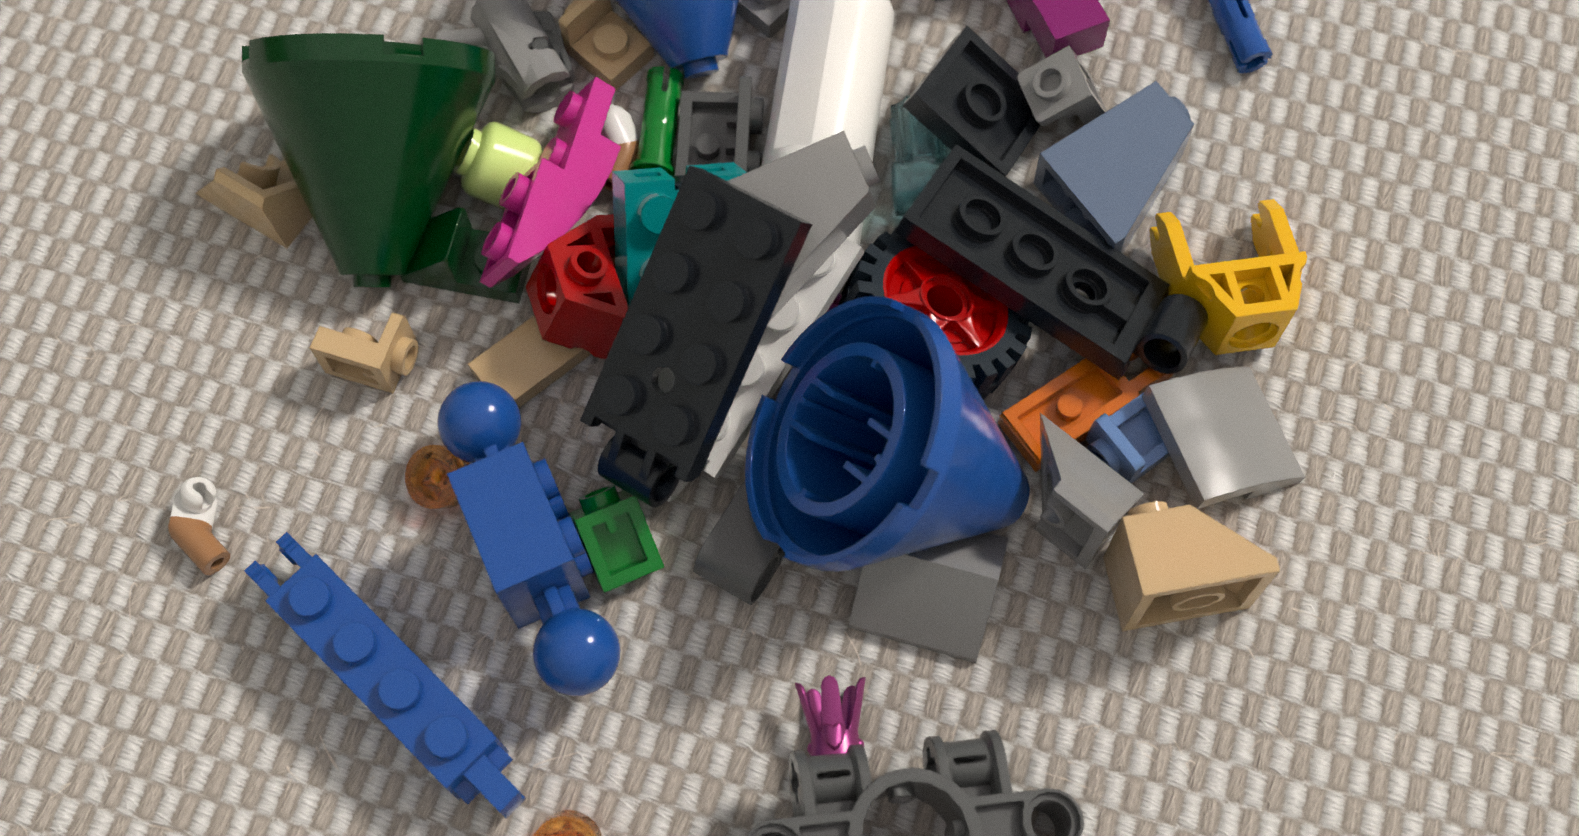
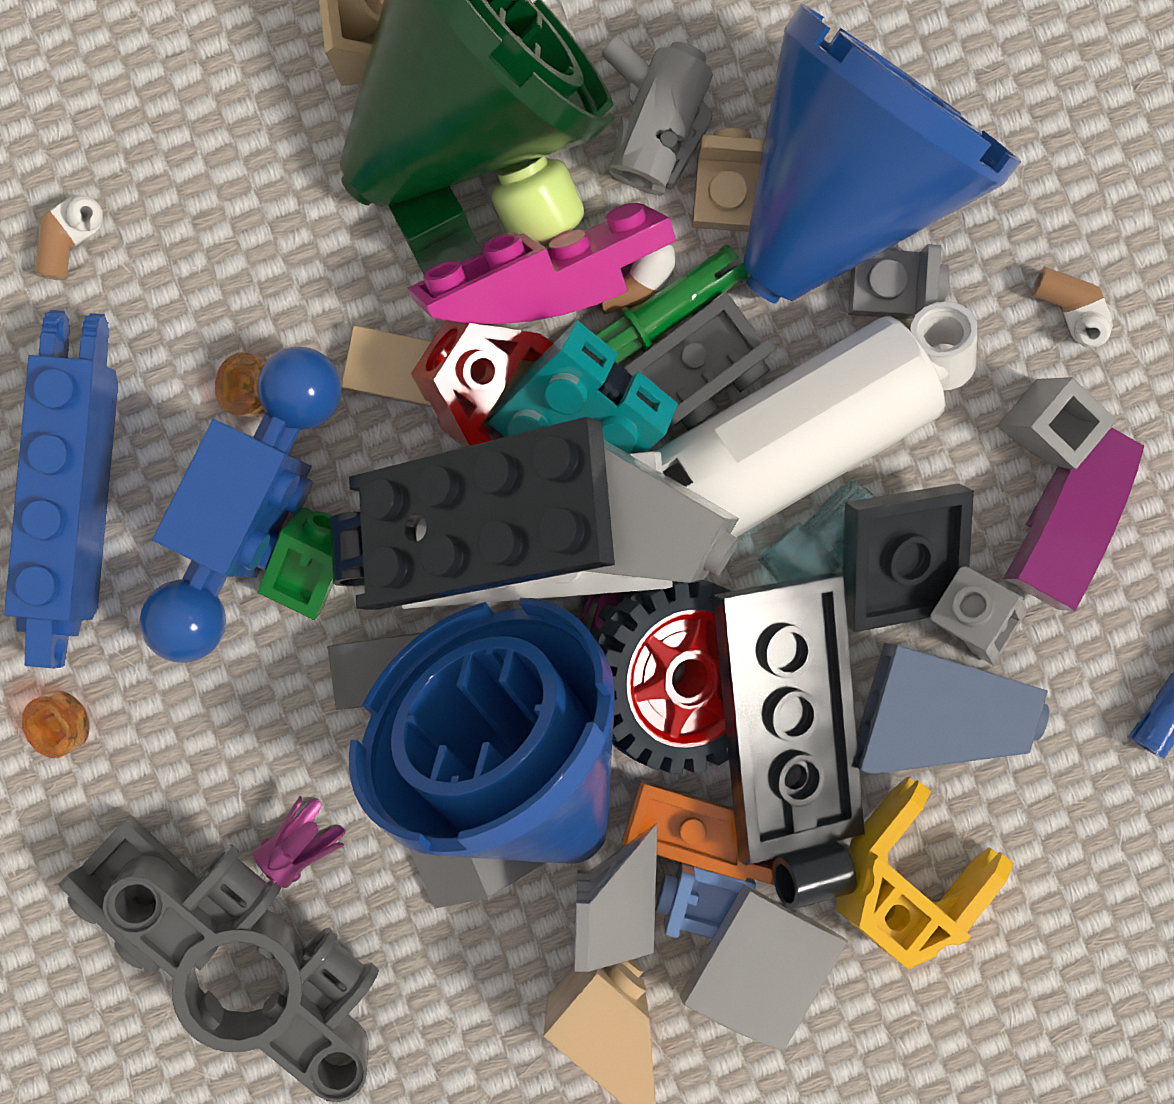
camera: 50 degrees right, 20 degrees up
tan bracket [309,313,418,394] -> none

